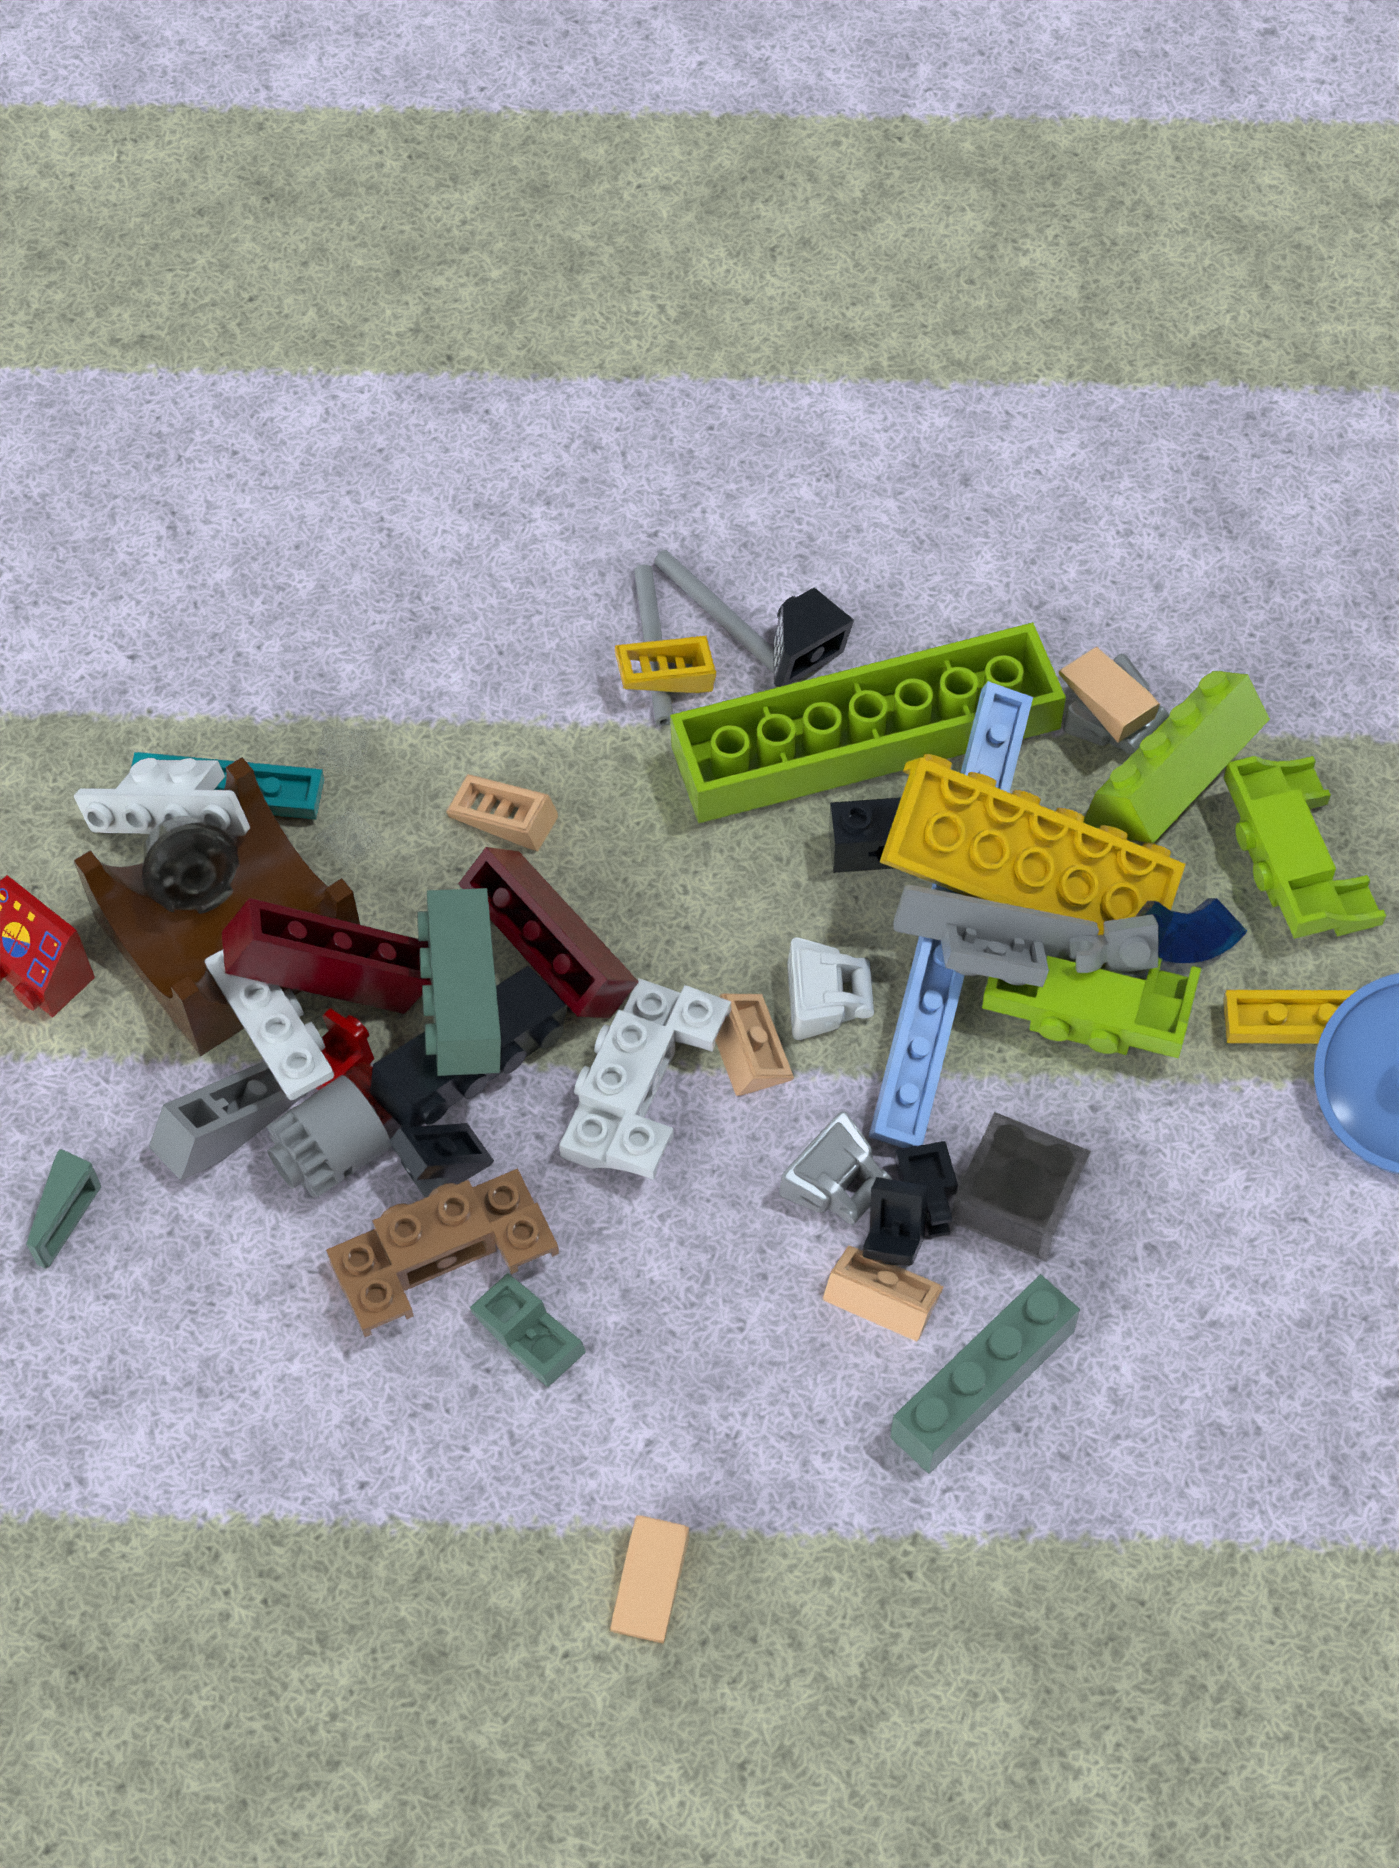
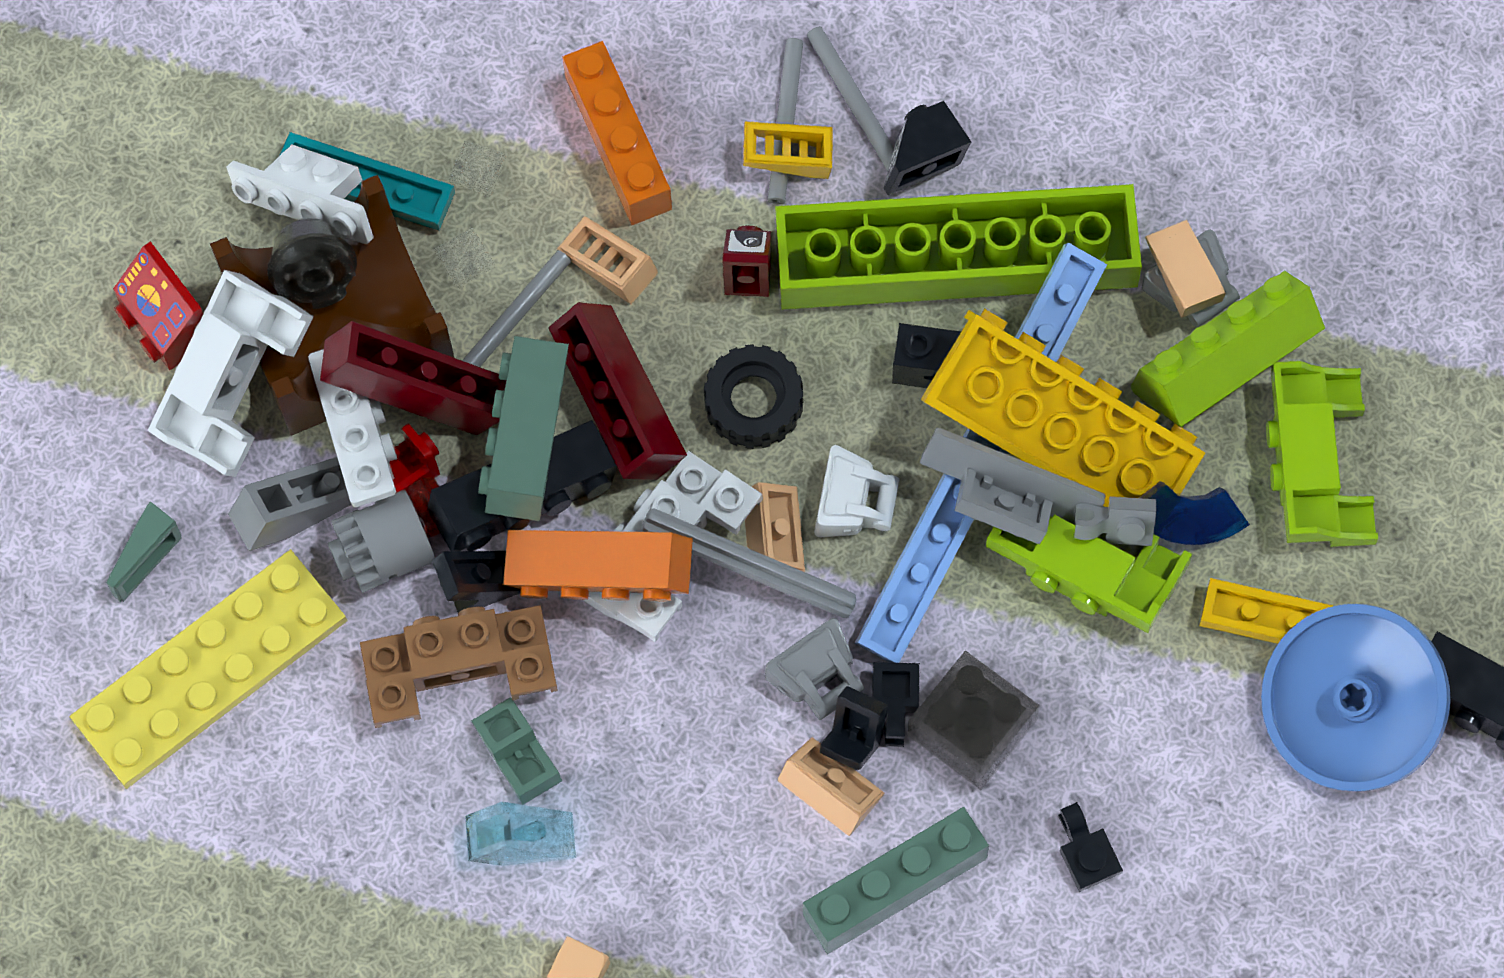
camera: 15 degrees right, 10 degrees up
none -> light yellow plate [69,549,347,789]
none -> white bracket [148,270,313,477]
none -> light grey piece [462,250,571,367]
none -> clear light blue slope [465,802,576,866]
none -> orange brick [503,530,693,602]
none -> orange brick [562,41,672,226]
none -> light grey axle [642,508,856,618]
none -> black tyre [704,344,804,449]
none -> dark red slope [722,225,772,297]
none -> black plate [1058,802,1123,892]

